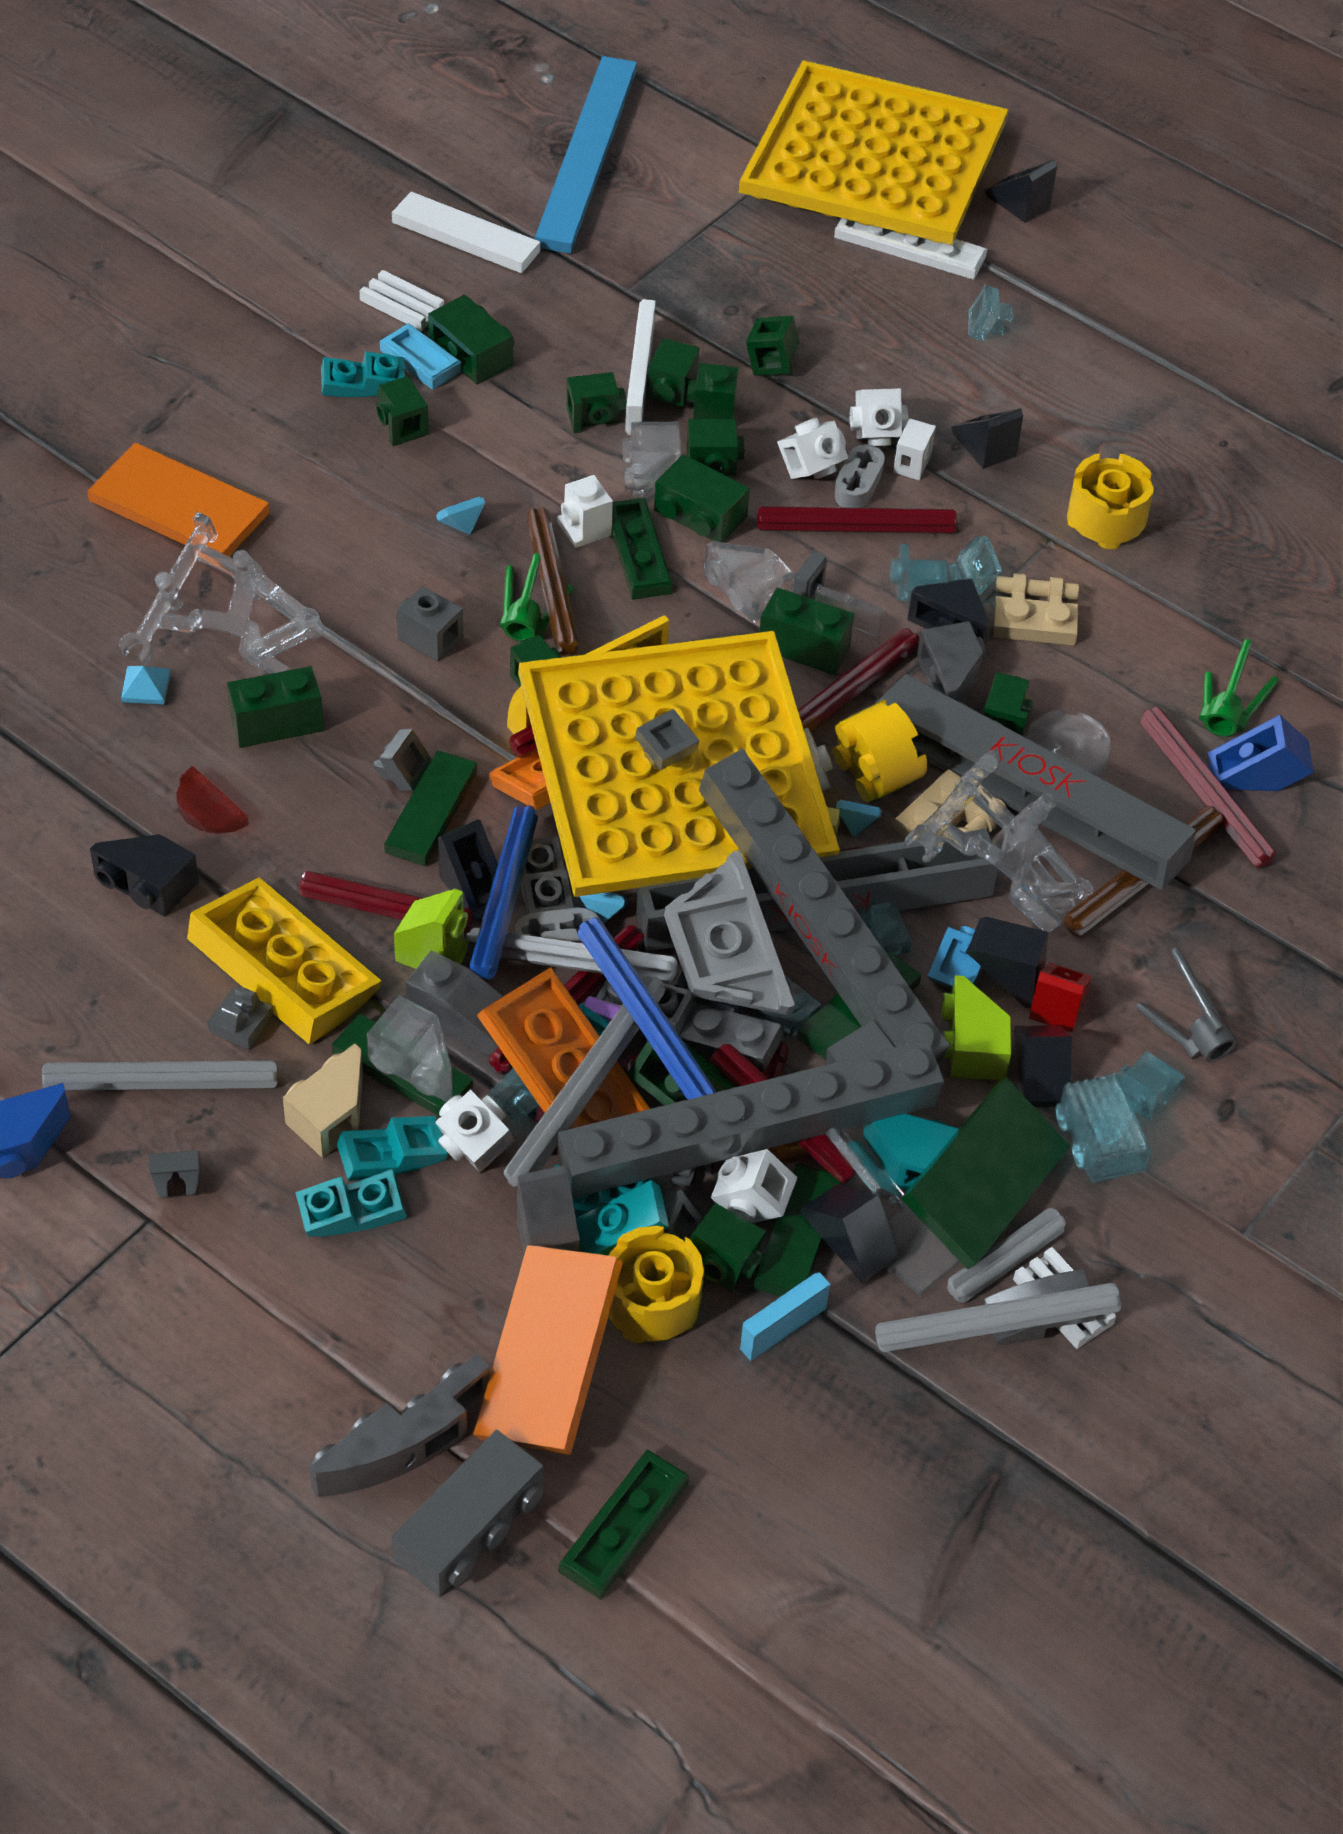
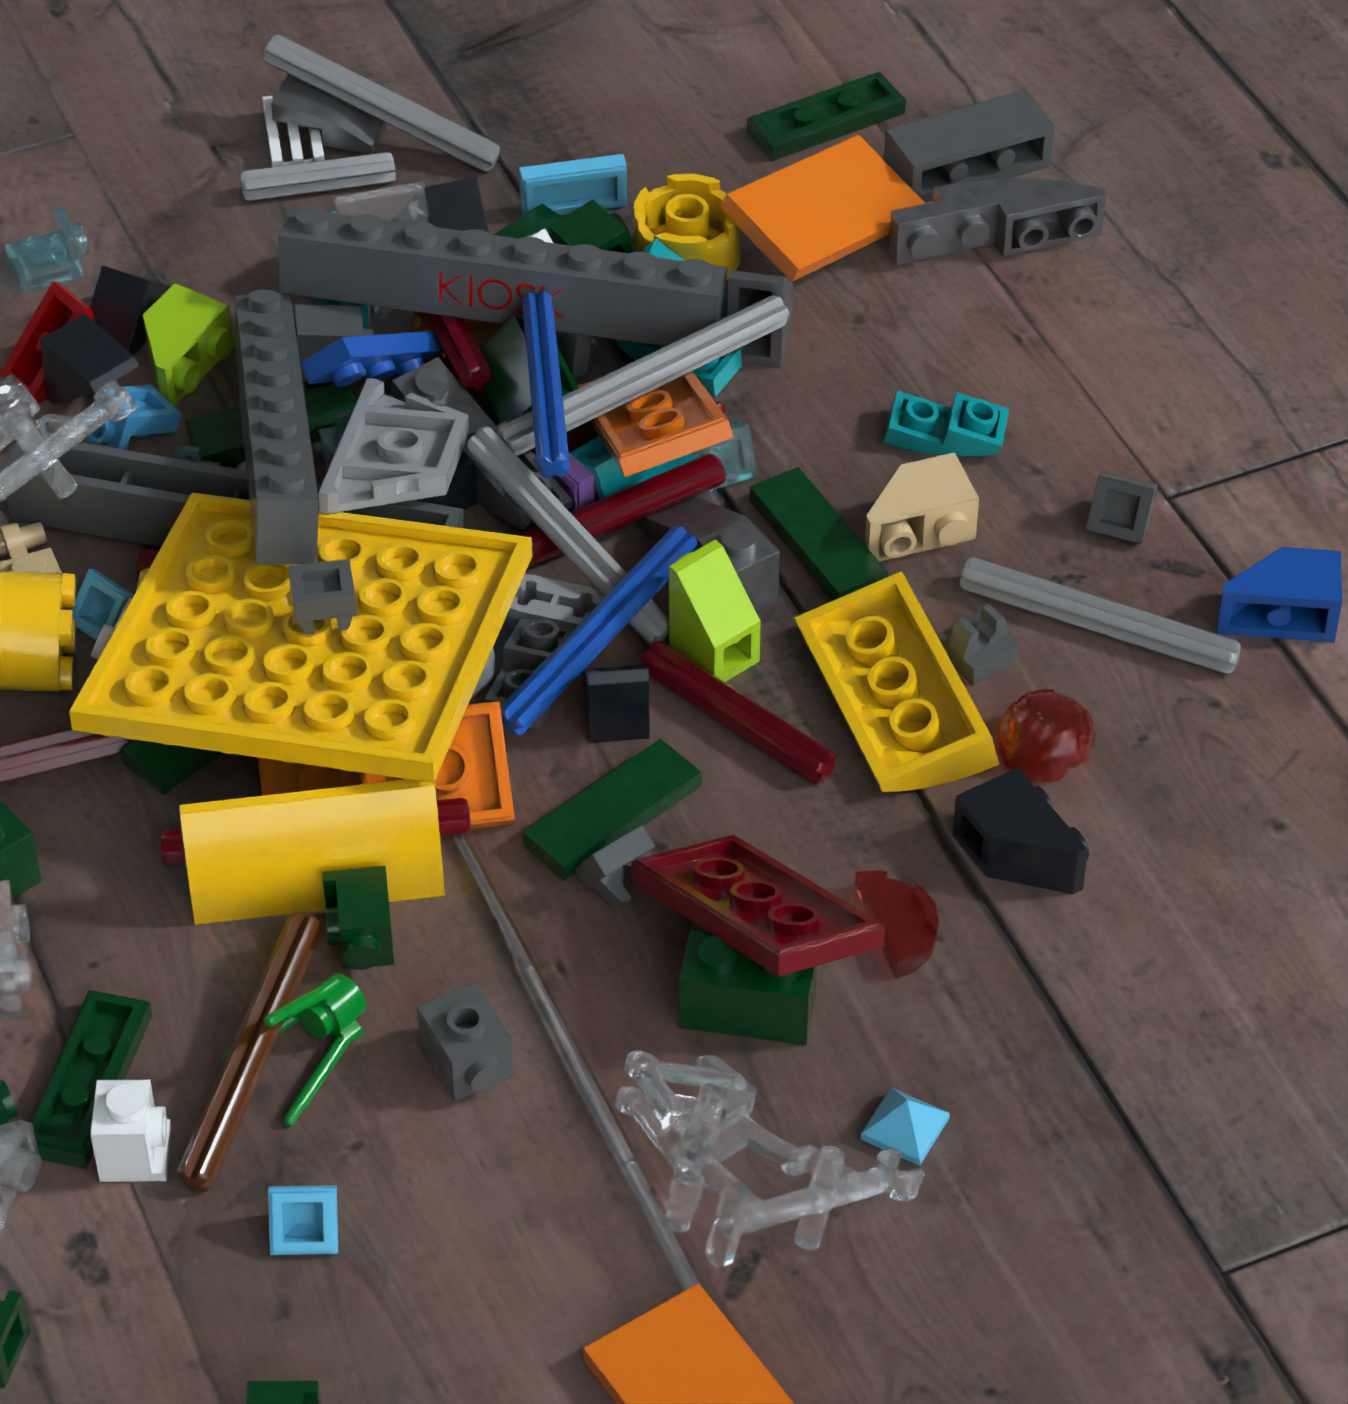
camera: 150 degrees left, 5 degrees down
teal slope [336,1116,448,1181] -> none
clear slope [367,995,453,1102] -> none
white brick [435,1090,515,1173] -> none
dark green tile [901,1077,1070,1269] -> none
clear light blue brick [1056,1073,1152,1183] -> none
none -> blue plate [300,331,442,387]
none -> dark red tile [631,834,885,977]
none -> clear red hair [998,689,1096,782]

